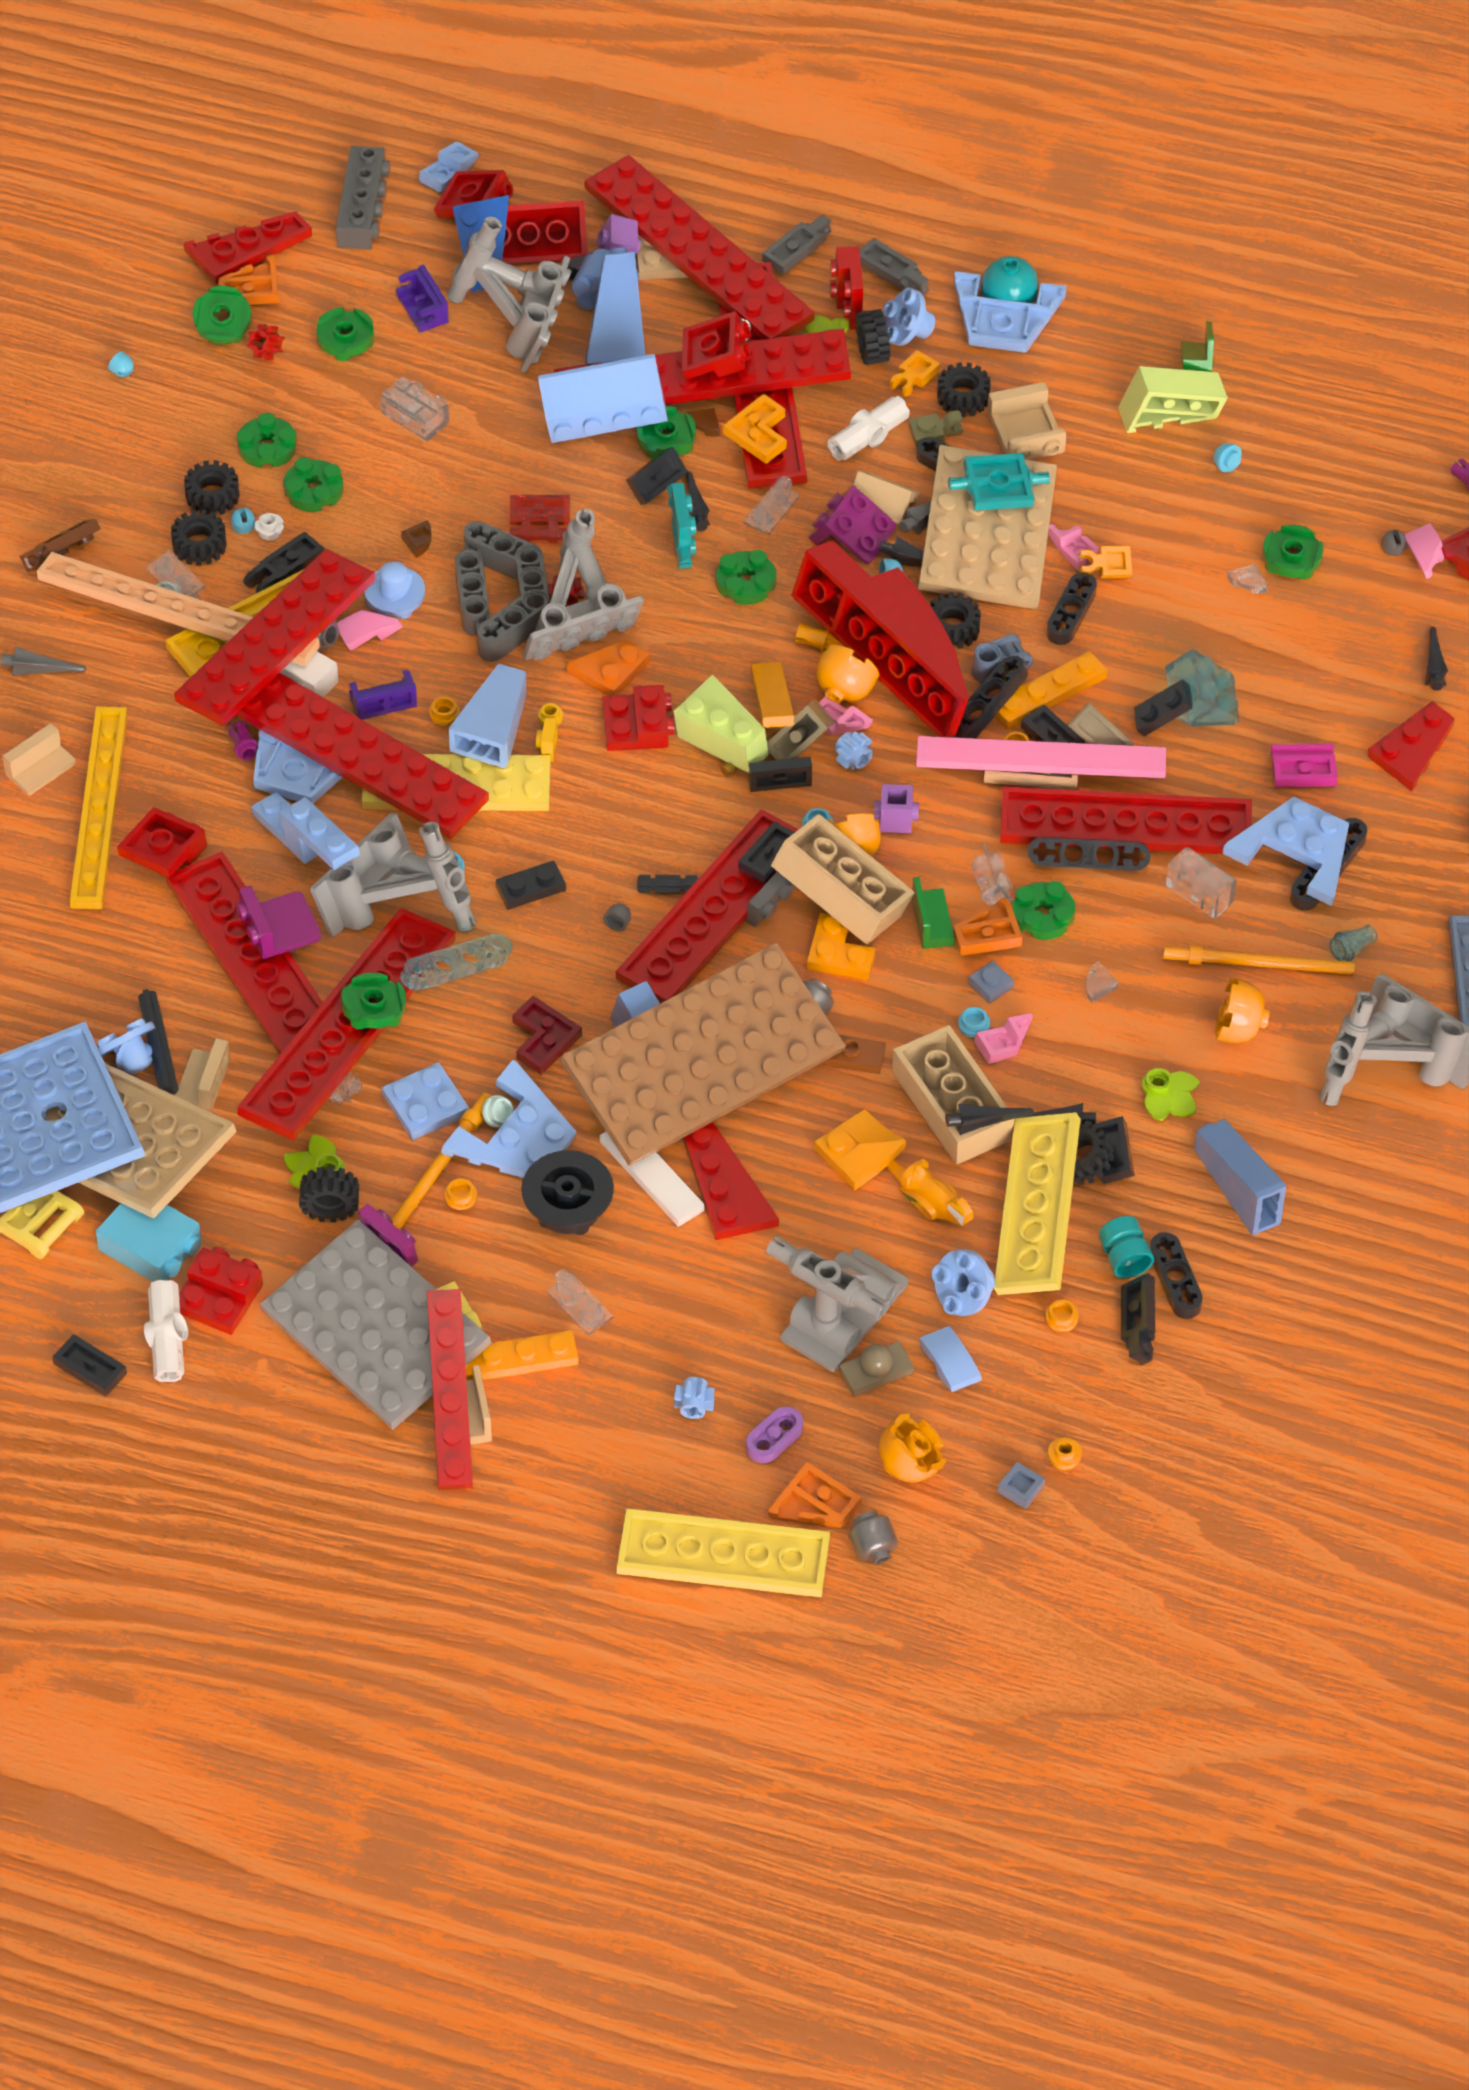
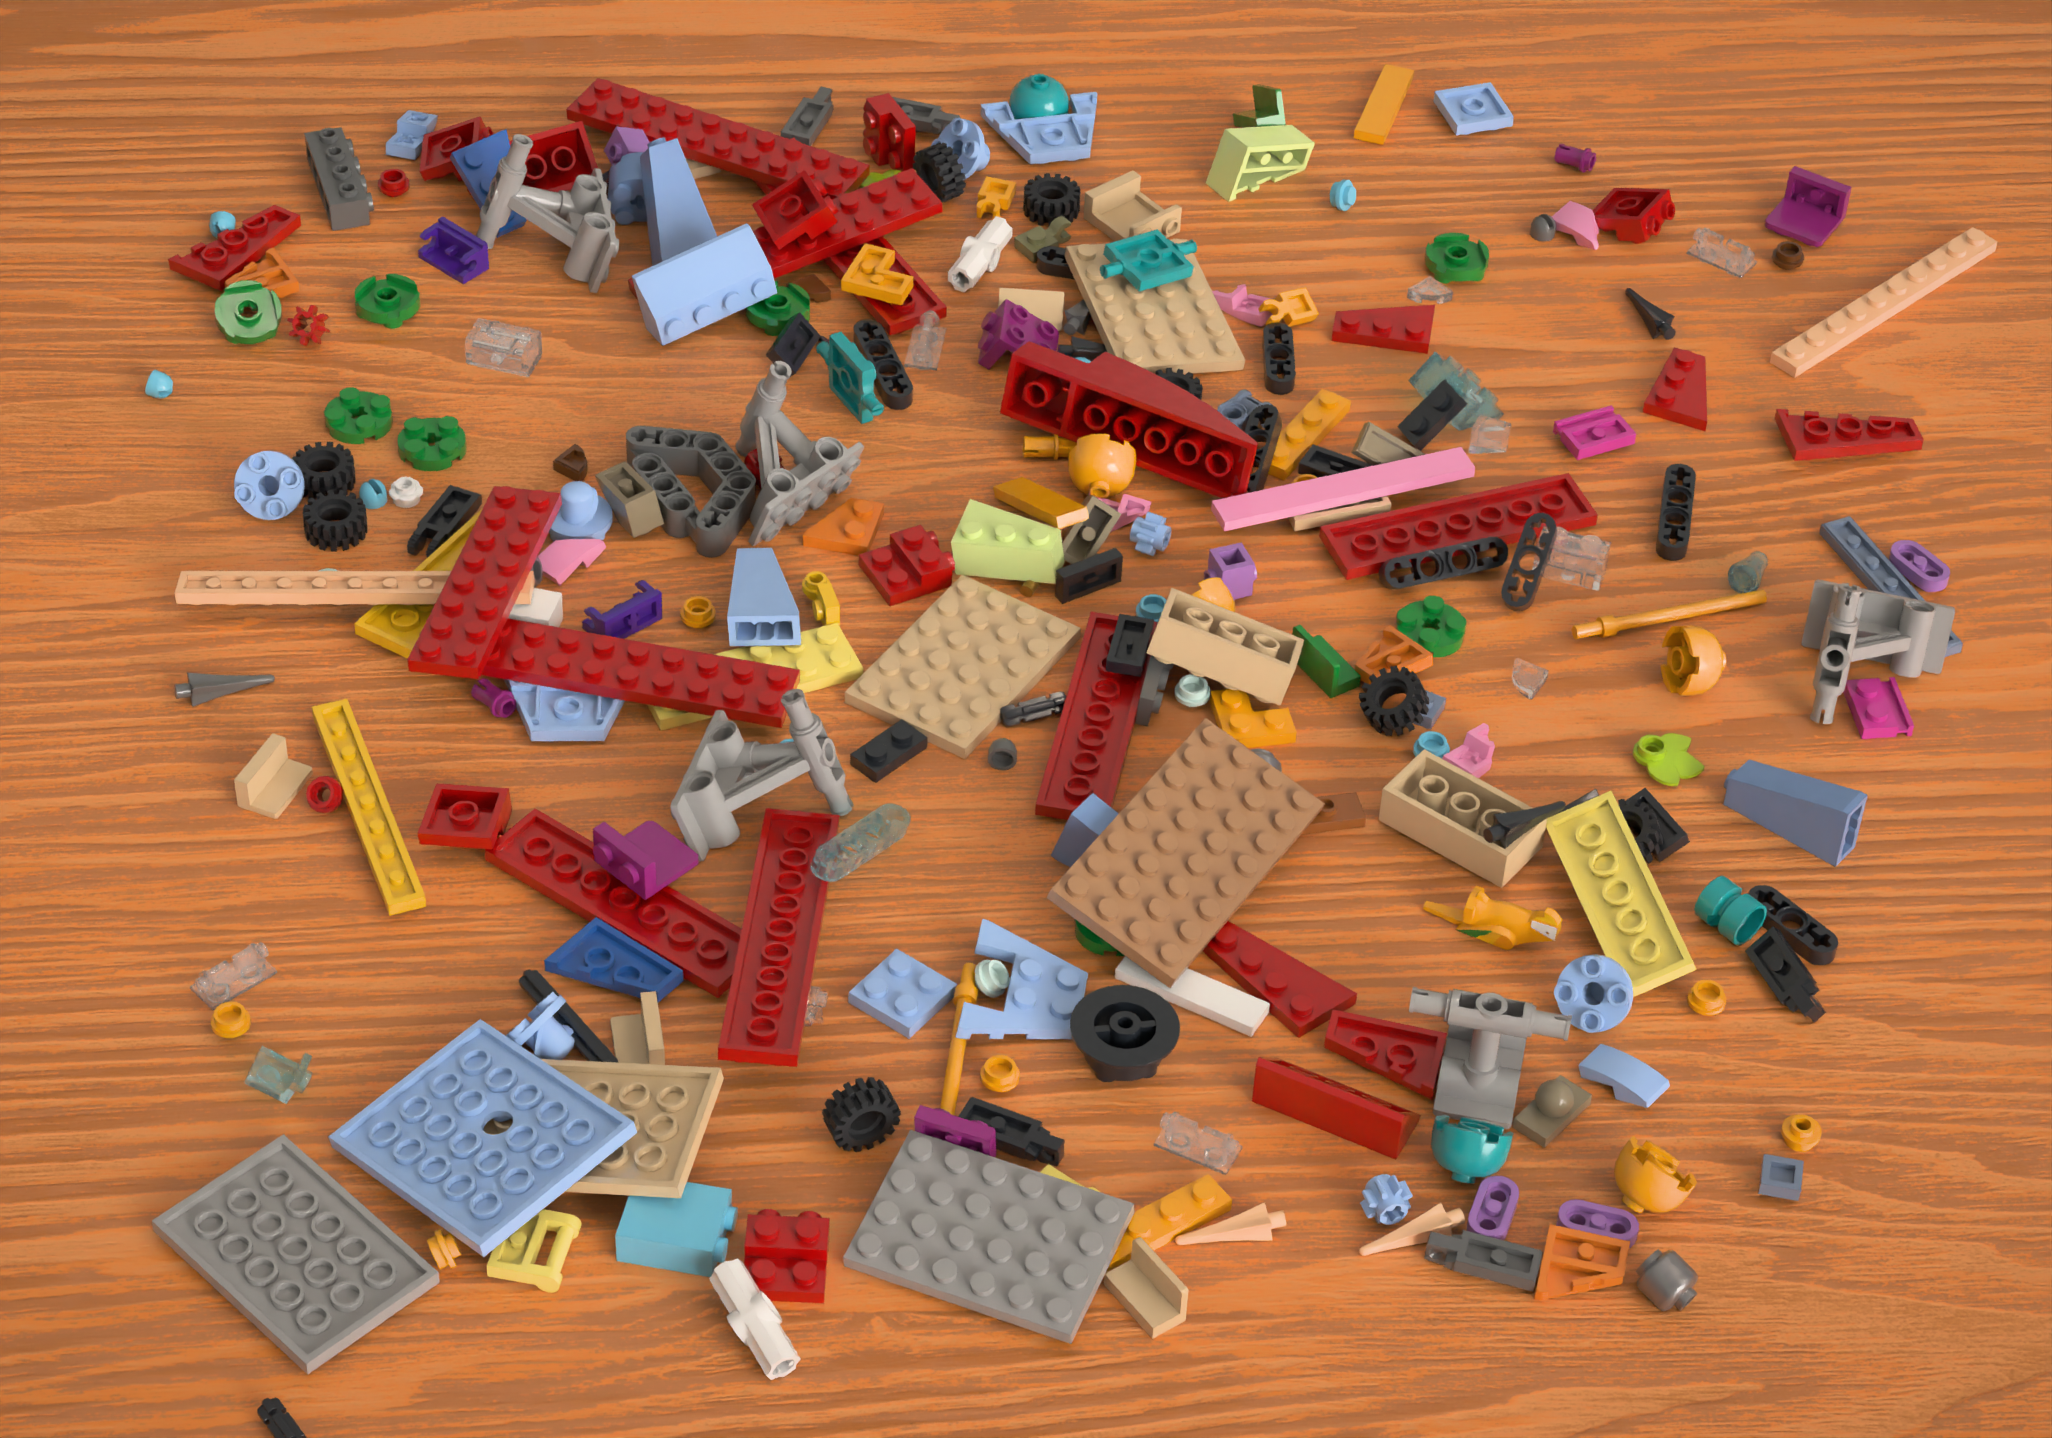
camera: 25 degrees left, 10 degrees down
reddish brown hinge [19,519,101,572] -> none
black plate [52,1334,127,1397] -> none
clear hinge [146,550,206,600] -> none
light blue bracket [251,792,360,870] -> none
lime plate [284,1134,345,1188] -> none
green plate [341,973,406,1029] -> none
plate [427,1289,473,1489] -> none
clear red plate [510,495,570,543] -> none
dark red plate [512,996,582,1075] -> none
light yellow plate [617,1508,830,1597] -> none
green plate [716,550,776,605] -> none
light orange plate [814,1109,906,1191] -> none
clear hinge [972,844,1013,905] -> none
light blue wing [1223,797,1349,906] -> none
none -> medium azure hinge [209,211,236,238]
none -> light blue plate [234,451,305,520]
none -> red plate [306,776,343,813]
none -> red plate [378,169,410,197]
none -> blue wing [544,917,683,1003]
none -> dark tan slope [595,461,664,538]
none -> tan plate [845,575,1081,759]
none -> black beam [853,319,913,410]
none -> black hinge [958,1097,1065,1166]
none -> light aqua plate [1175,674,1210,707]
none -> light nougat piece [1175,1202,1286,1245]
none -> red slope [1252,1057,1421,1160]
none -> red wing [1324,1009,1447,1100]
none -> red wing [1331,304,1435,354]
none -> light orange tile [1354,64,1414,145]
none -> black tyre [1359,666,1429,736]
none -> light nougat piece [1359,1202,1465,1256]
none -> dark grey hinge [1425,1230,1543,1292]
none -> teal cylinder [1431,1115,1513,1183]
none -> light blue plate [1433,82,1514,135]
none -> clear slope [1468,414,1511,454]
none -> black beam [1501,513,1558,611]
none -> medium lavender plate [1556,1199,1639,1248]
none -> dark pink plate [1843,677,1914,739]

